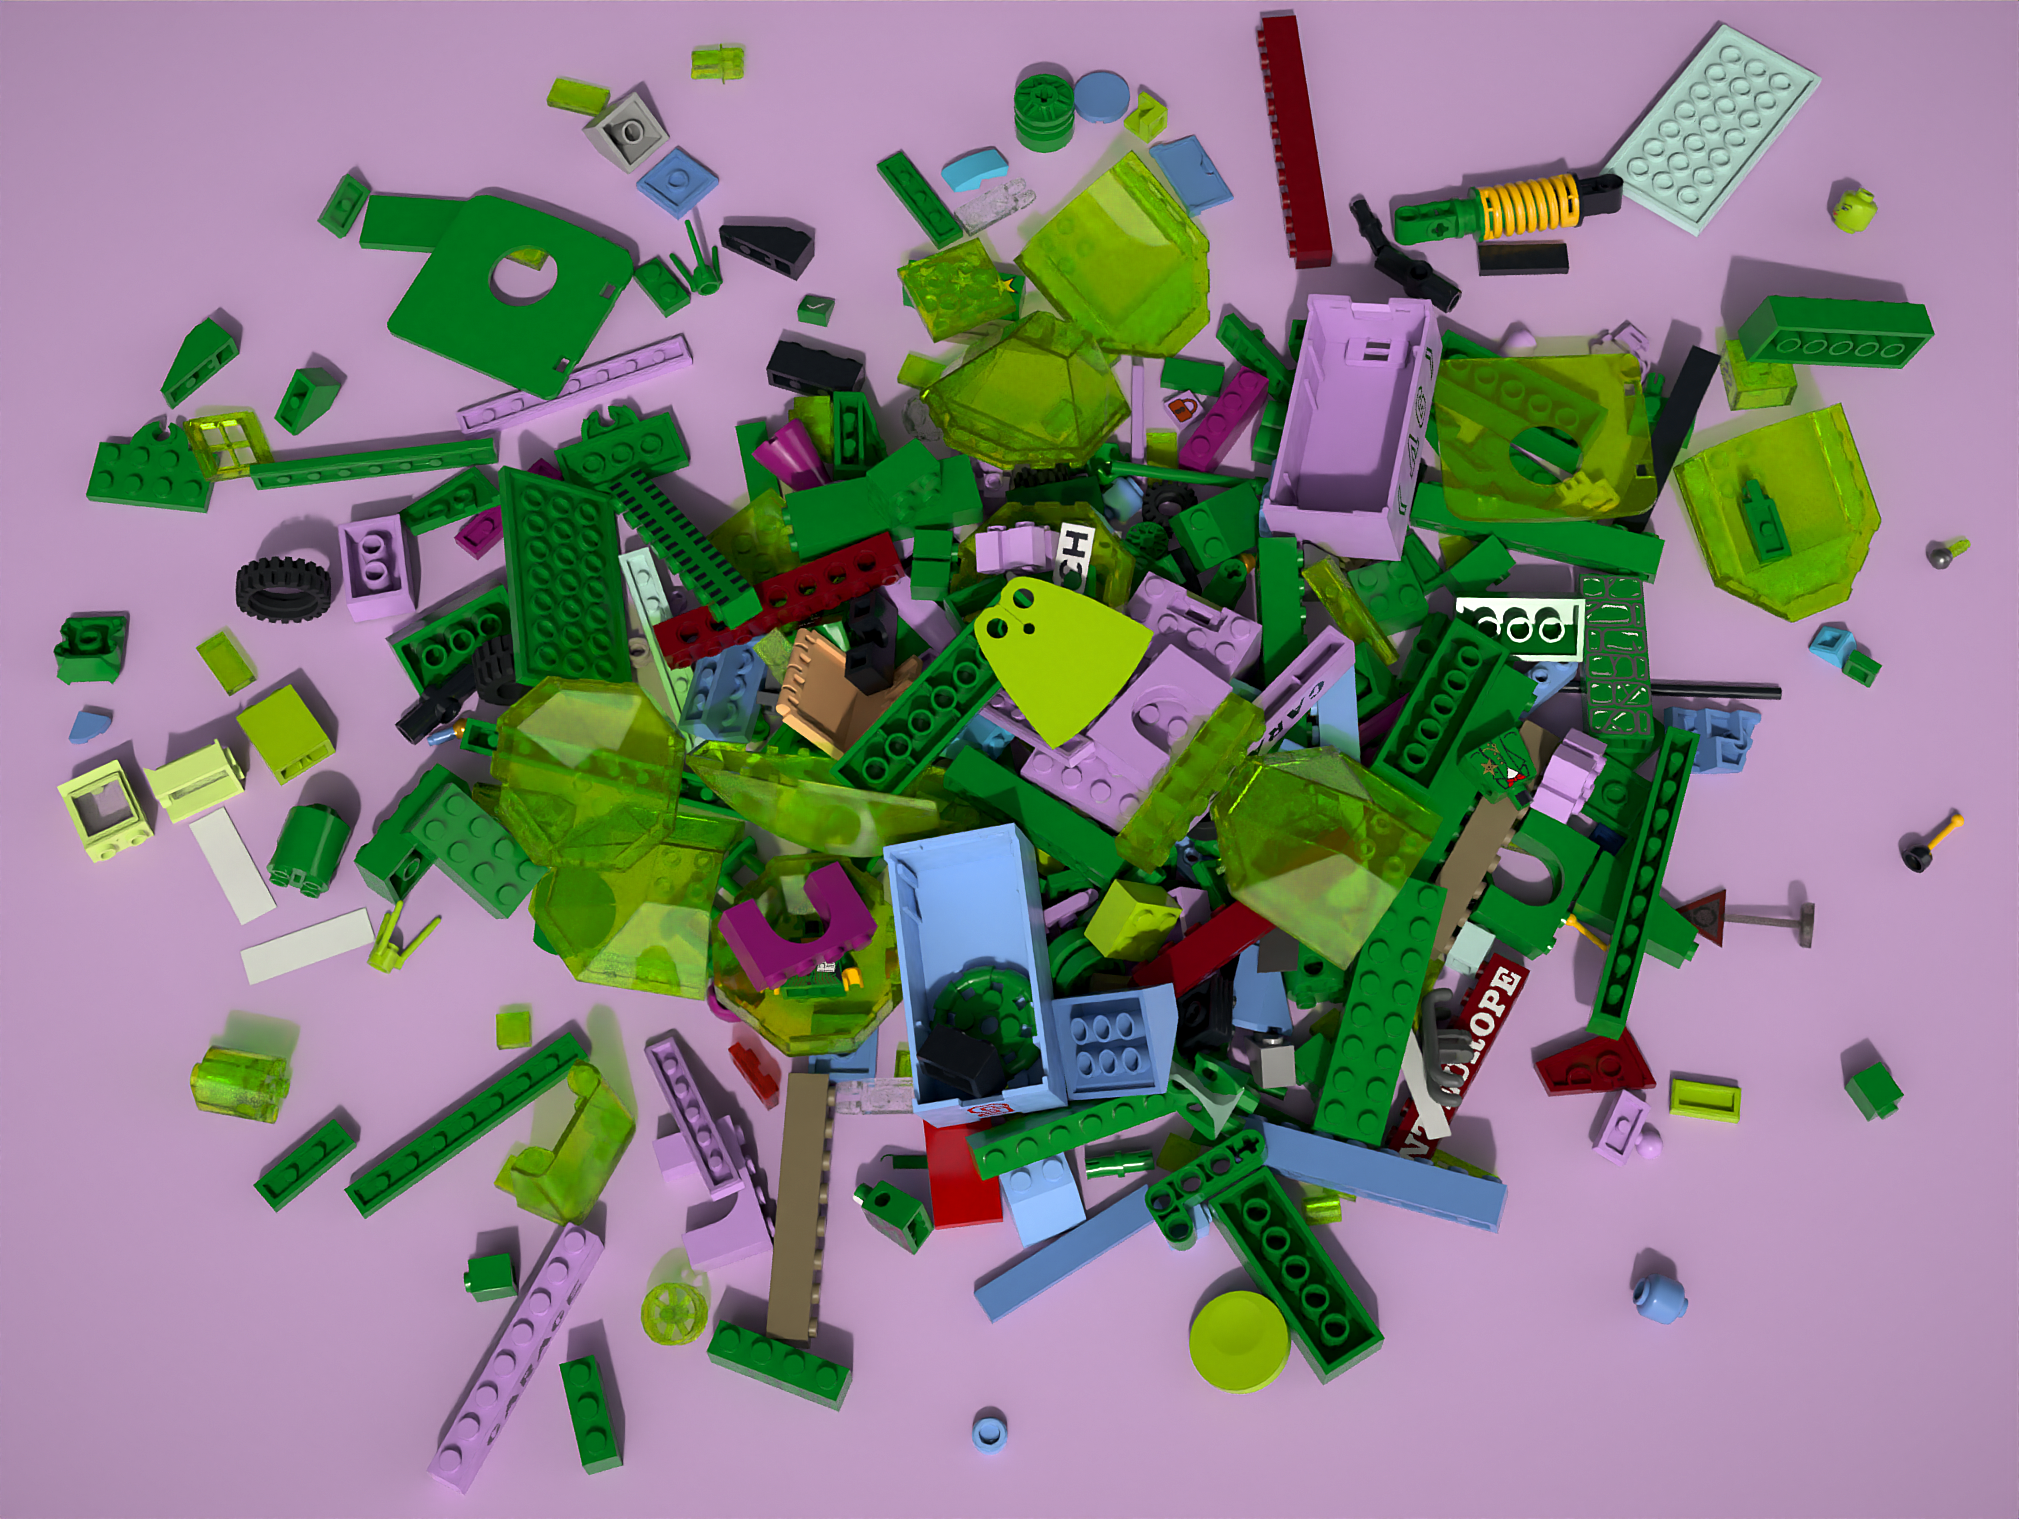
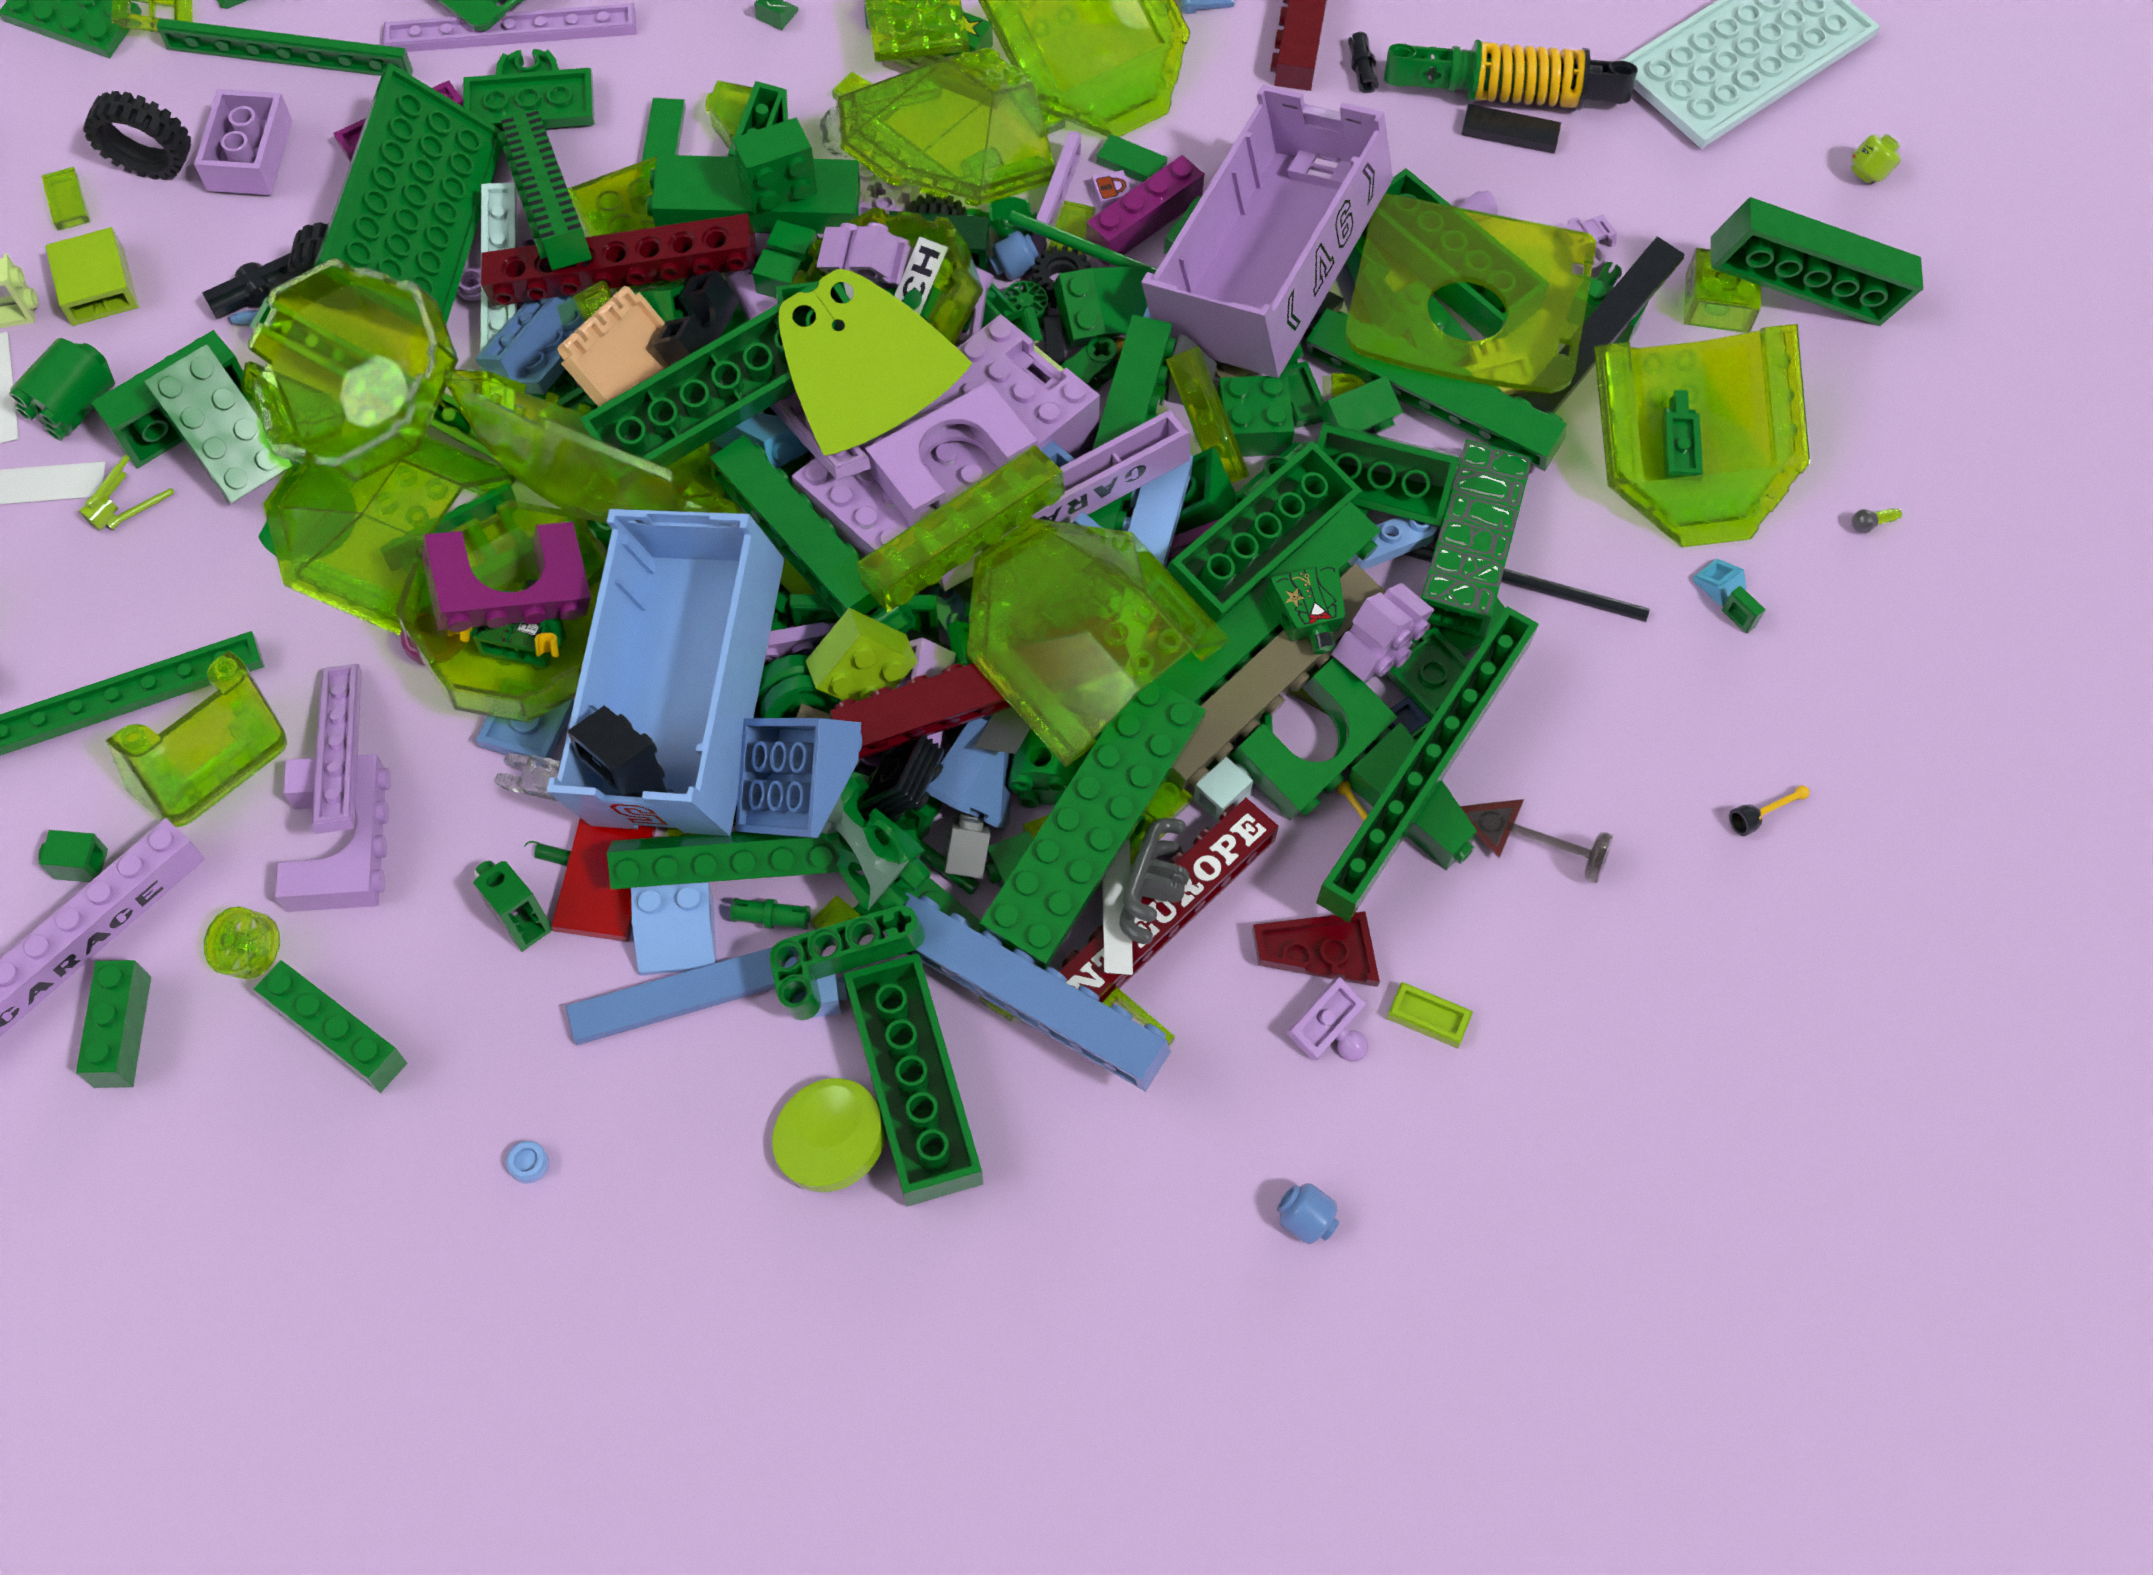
camera: 10 degrees right, 0 degrees up
green slope [385,578,512,696] -> none
green wing [397,466,501,537] -> none
clear neon green plate [496,1011,532,1050] -> none
clear red plate [728,1042,779,1111] -> none
magenta cone [752,417,832,492] -> none
black brick [766,340,865,403] -> none
dark tan brick [766,1073,837,1349] -> none
green plate [929,965,1041,1082] -> none
green hinge [1216,313,1296,405] -> none
clear neon green piece [1301,1193,1342,1227] -> none
black piece [1374,246,1462,313] -> none
medium blue slope [1664,706,1761,774] -> none
green brick [1844,1062,1904,1122] -> none

